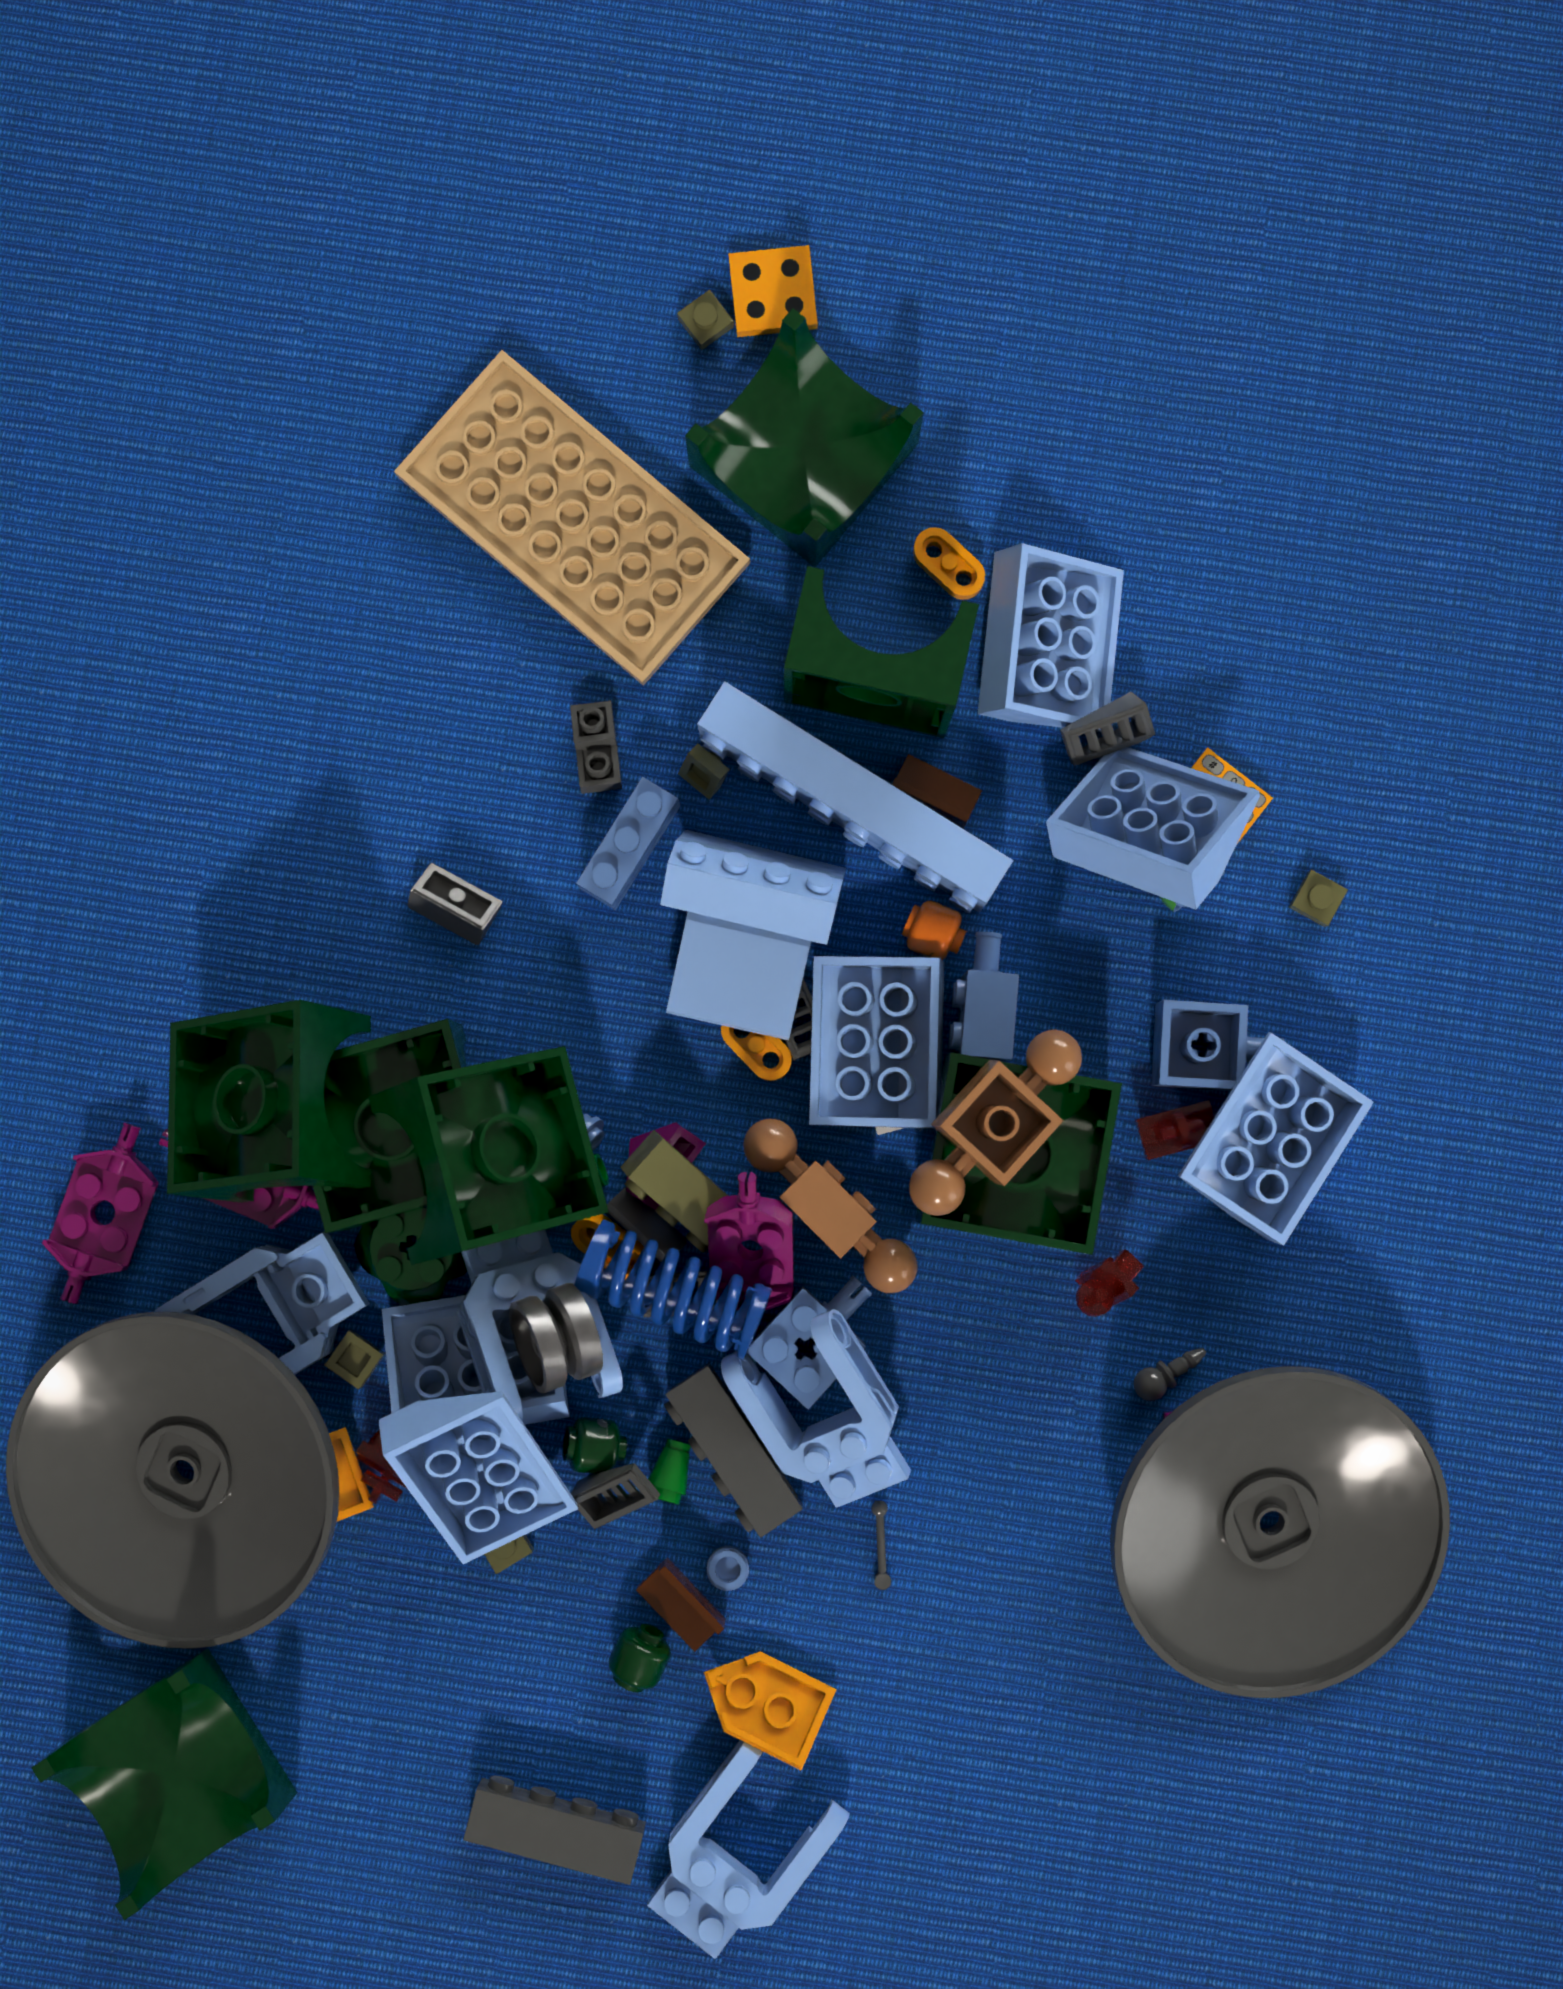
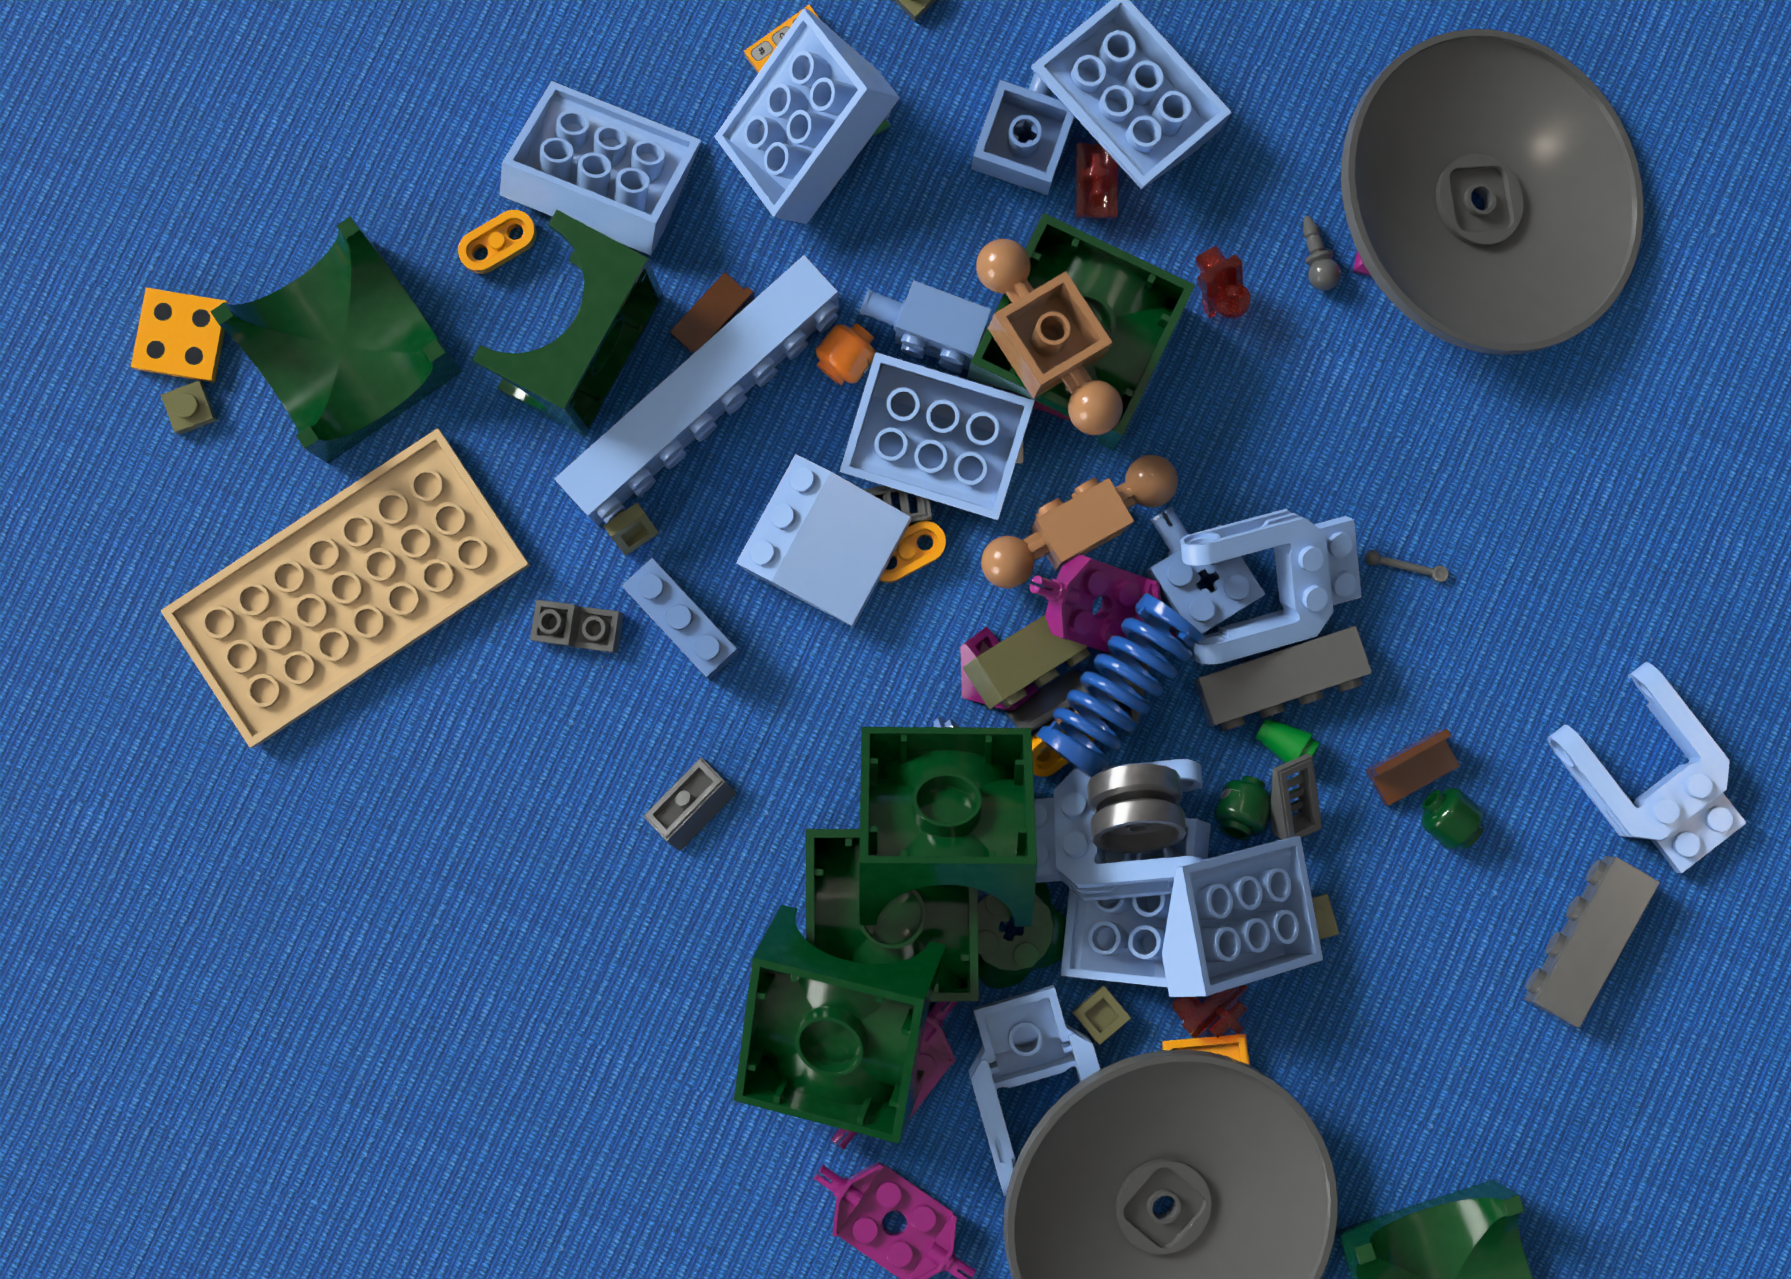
camera: 80 degrees left, 0 degrees up
light blue slope [660,830,846,945] -> none
light orange tile [703,1651,837,1770] -> none
medium blue tile [707,1546,749,1591] -> none
dark grey slope [1060,691,1155,766] -> none

